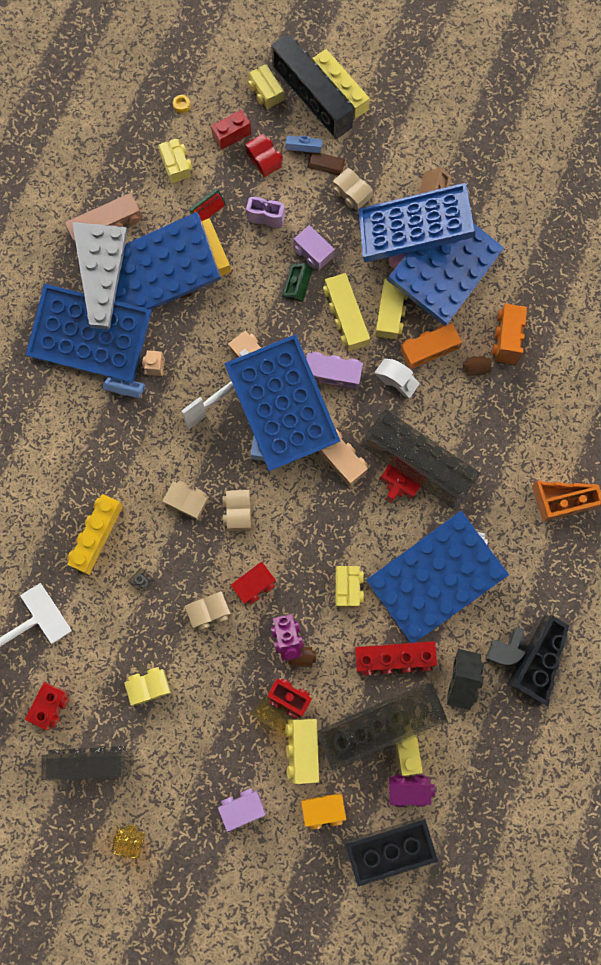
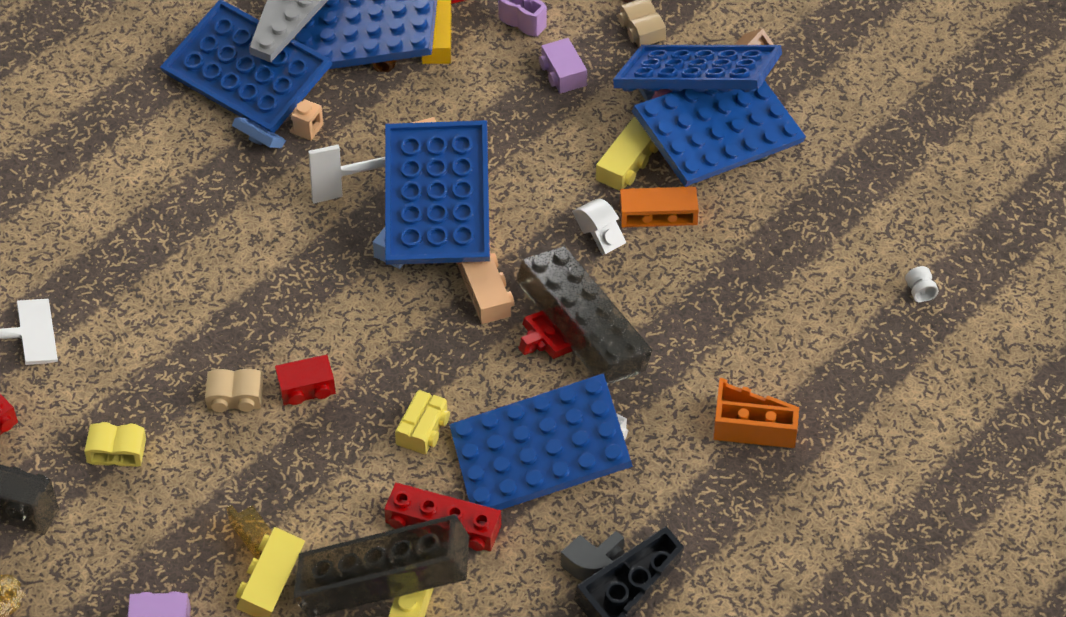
camera: 20 degrees right, 25 degrees down
yellow brick [67,494,123,575] -> none
clear smoke tile [127,567,156,595] -> none
tan brick [162,481,208,521] -> none
tan brick [223,490,251,531] -> none
red brick [267,678,312,719] -> none
magenta brick [271,614,304,661] -> none
dark green slope [282,264,312,302] -> none
reddish brown brick [288,647,316,667] -> none
lavender brick [306,352,363,389] -> none
light yellow brick [322,273,370,352] -> none
pearl dark grey brick [447,649,484,710] -> none
reddish brown brick [463,356,491,376] -> none
orange wedge [492,303,527,365] -> none

